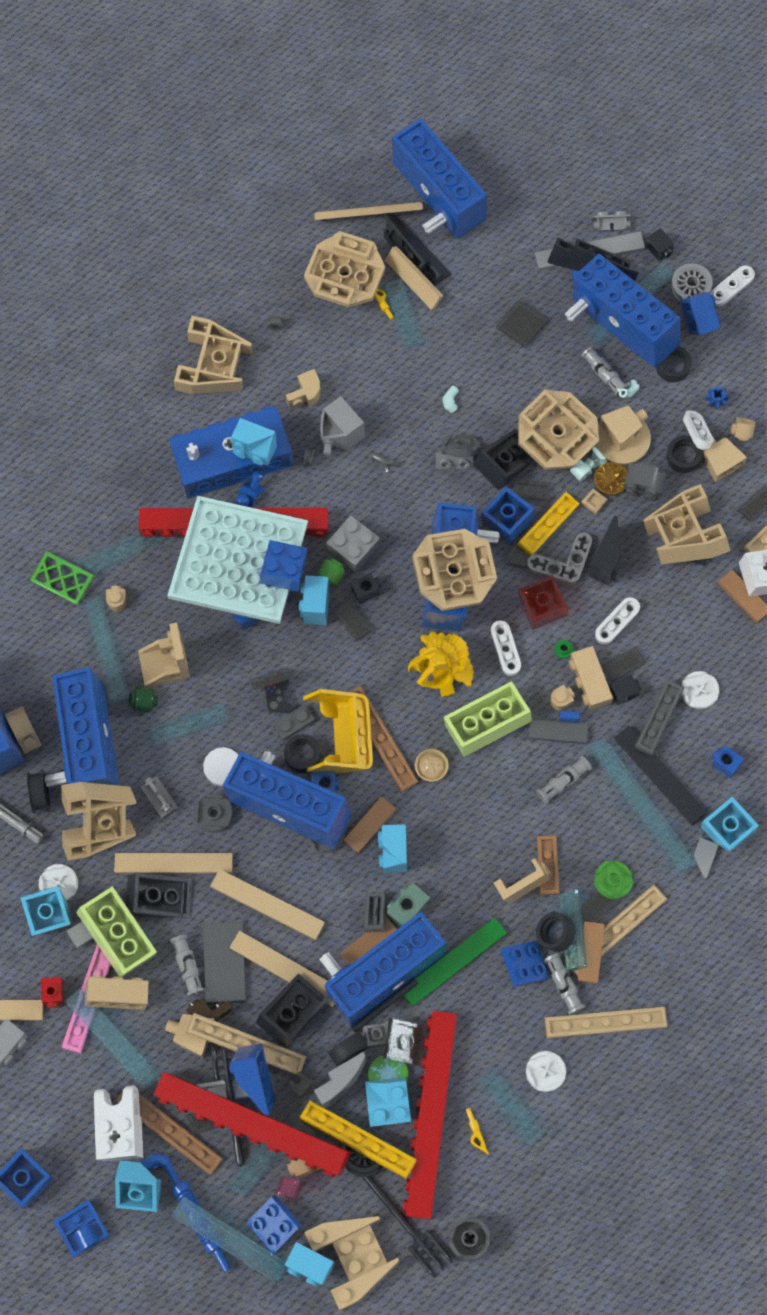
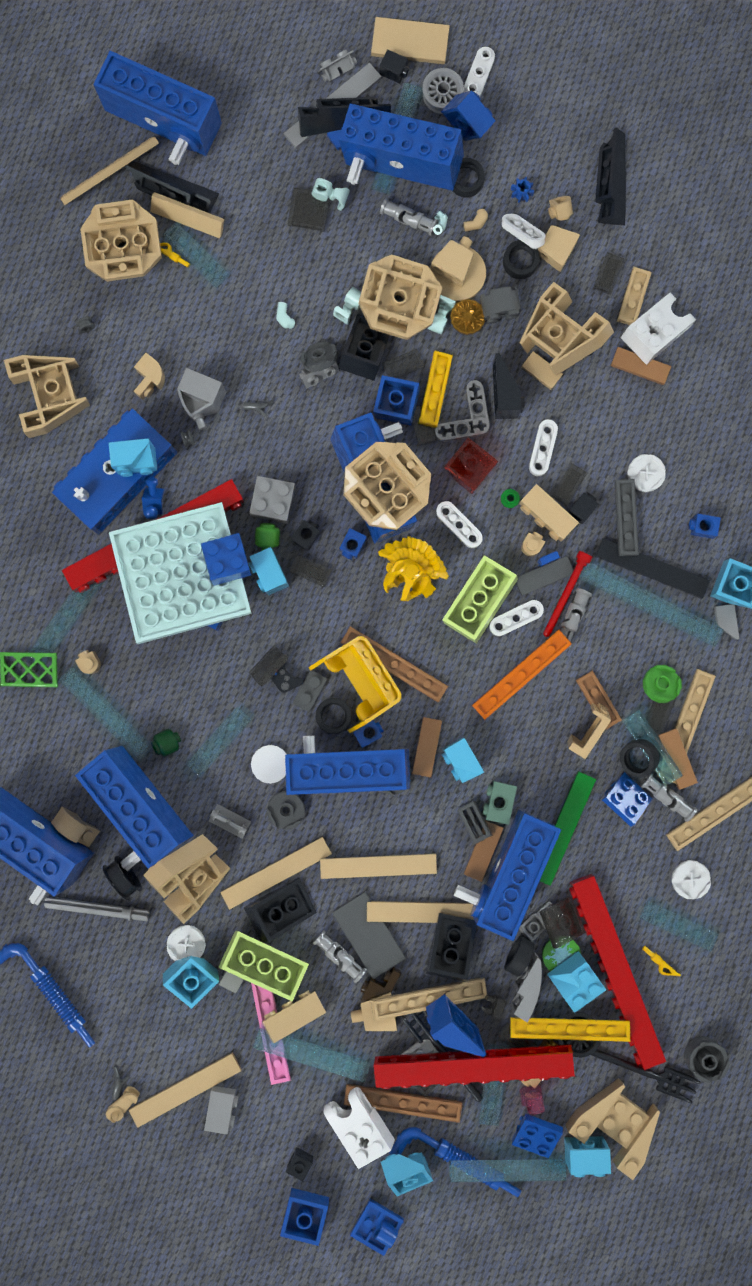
camera: 30 degrees left, 15 degrees up
red brick [41,977,64,1008] -> none
tan bracket [138,623,190,688] -> none
tan hat [415,749,449,782] -> none
tan tile [581,488,608,515] -> none
none -> black brick [286,1147,314,1182]
none -> light aqua leg [312,178,350,211]
none -> light aqua leg [333,287,361,325]
none -> blue brick [339,528,367,560]
none -> tan tile [371,17,449,64]
none -> tan arm [463,209,488,232]
none -> orange tile [472,630,572,720]
none -> white plate [489,600,544,636]
none -> tan tile [521,351,563,390]
none -> red piece [543,551,593,637]

